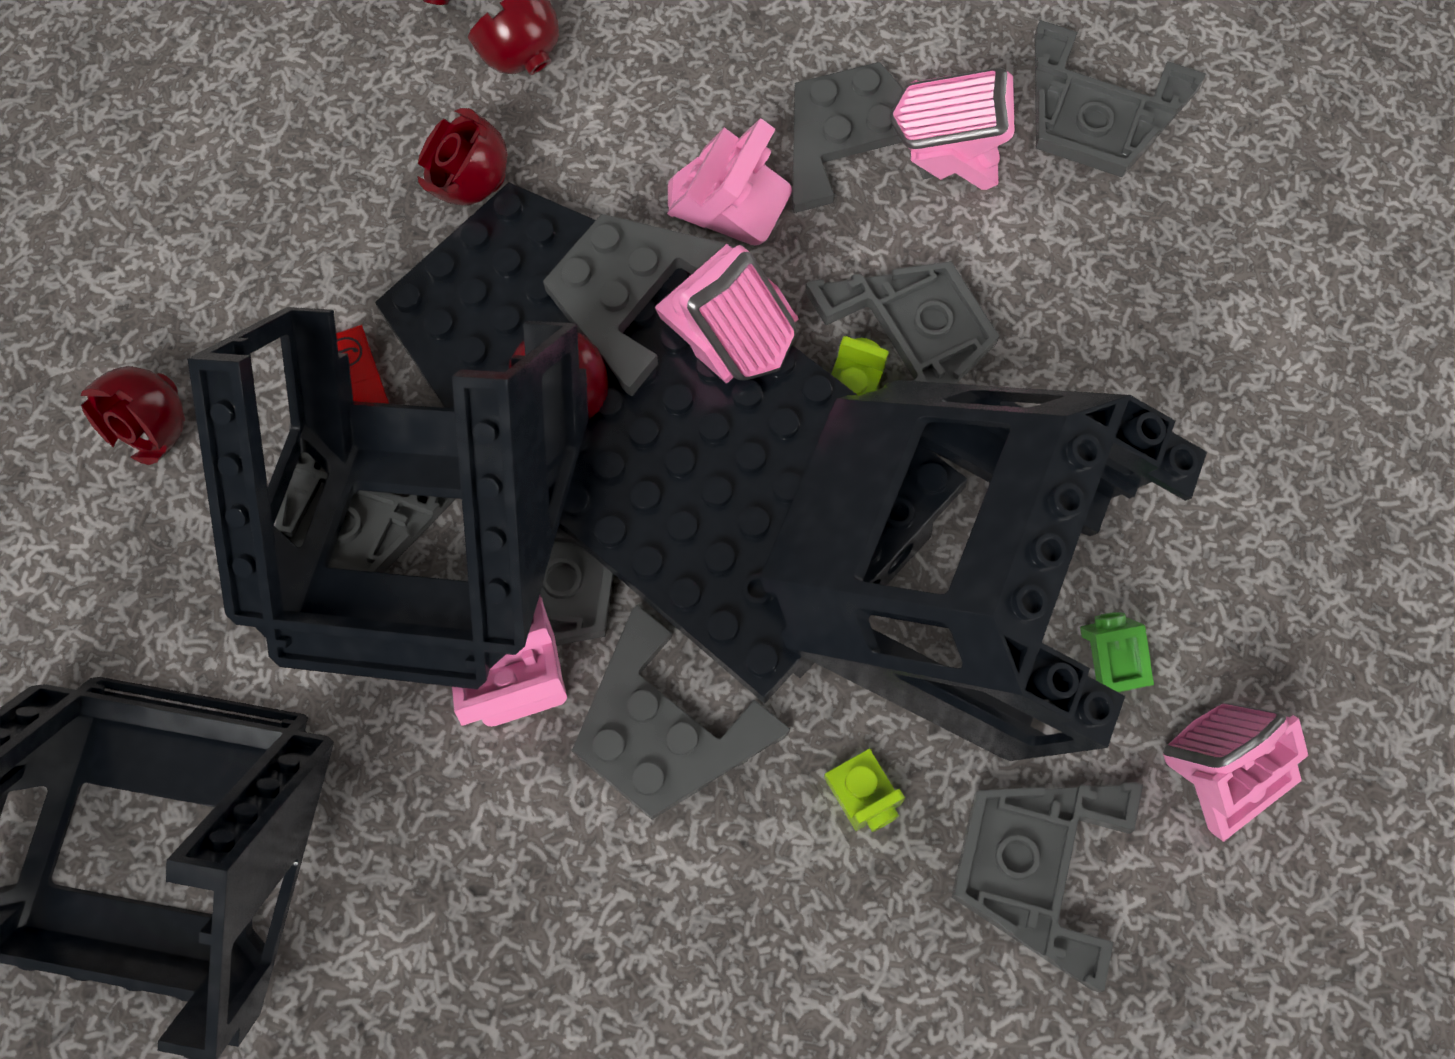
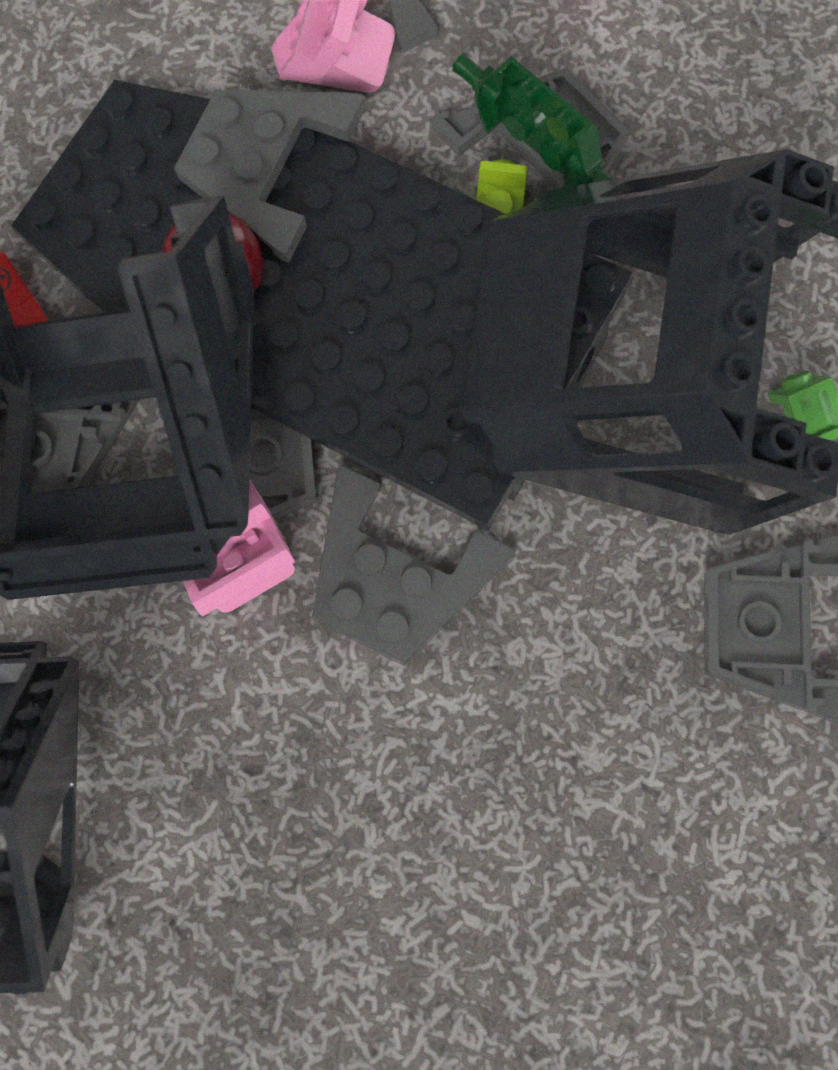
camera: 10 degrees left, 5 degrees up
dark red cylinder [417,108,508,205] -> none
bright pink piece [655,244,799,384] -> none
lime bracket [824,748,905,832] -> none
none -> dark green plate [452,53,614,188]

